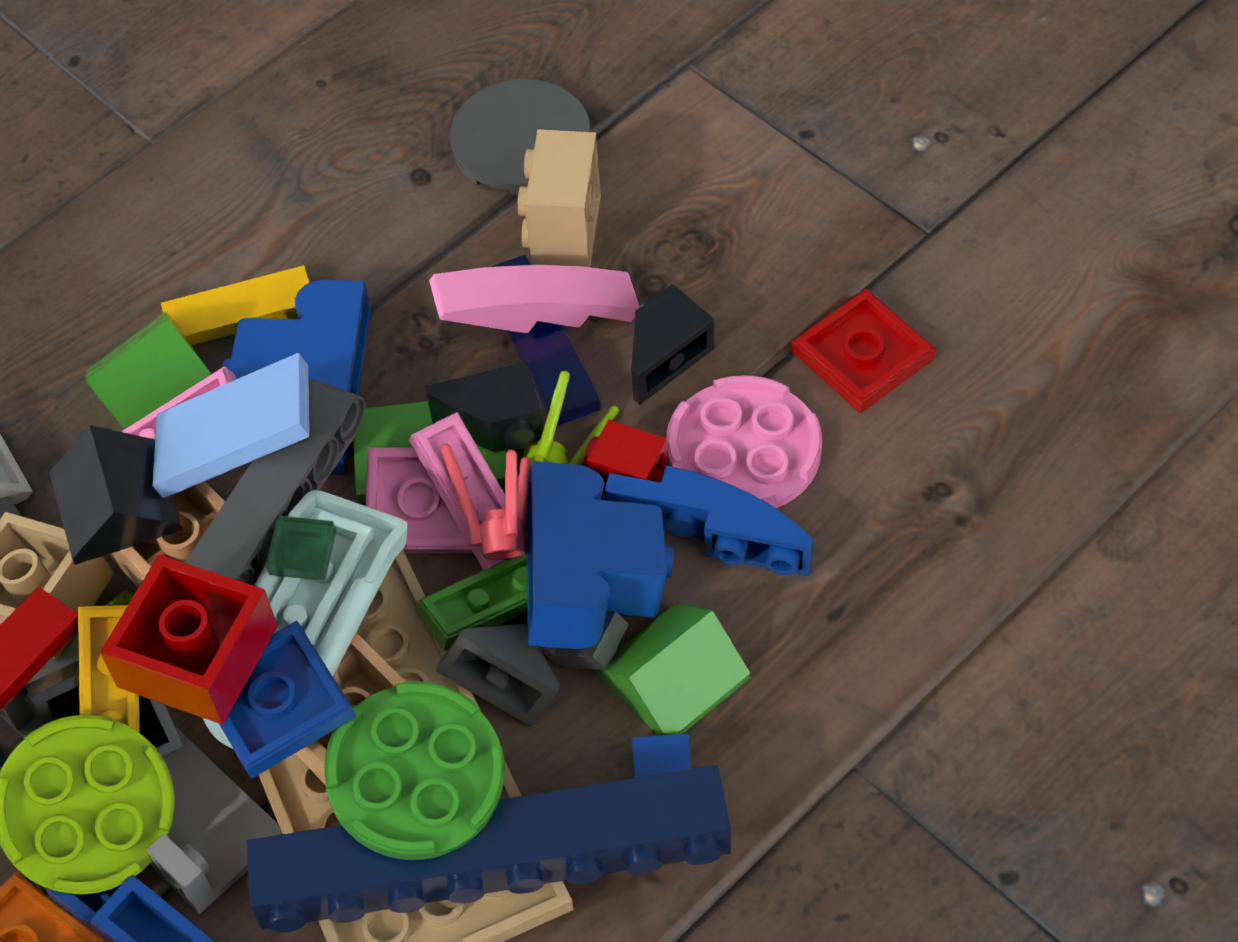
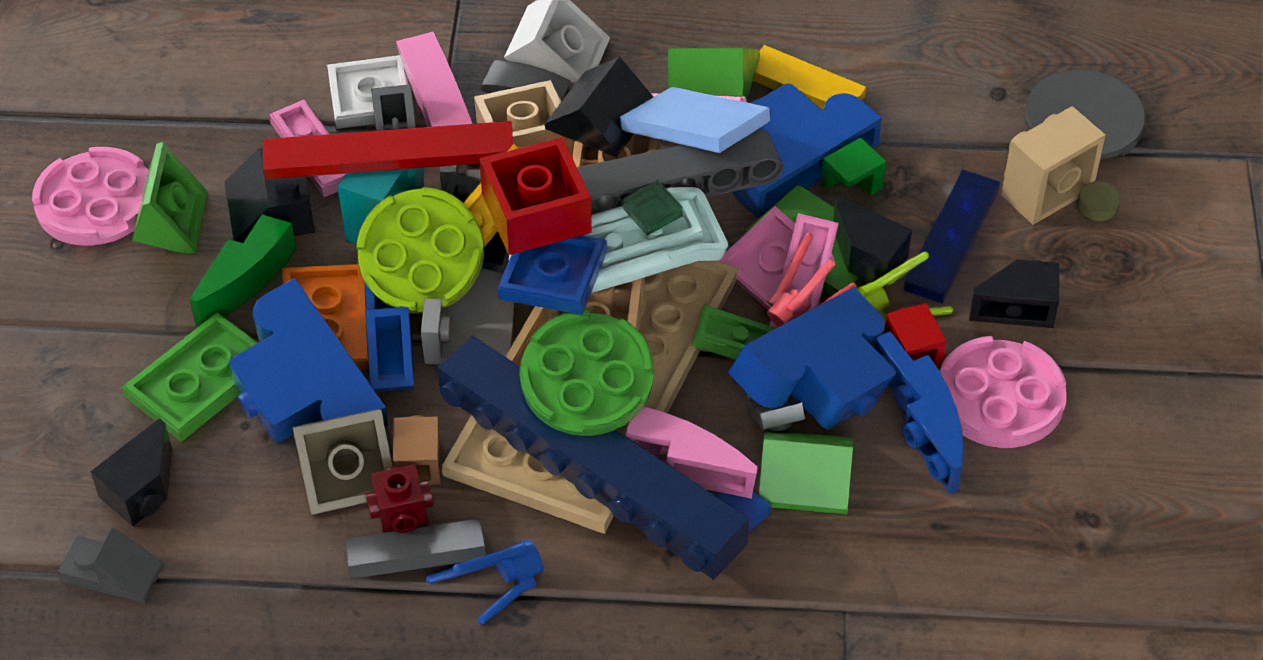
camera: 45 degrees right, 5 degrees down
bright pink slope [429,265,640,334] -> none
dark grey slope [435,624,560,726] -> none
red tile [792,289,936,414] -> none
none -> bright pink slope [626,407,758,499]
none -> green panel [821,138,887,195]
none -> olive tile [1078,181,1120,221]

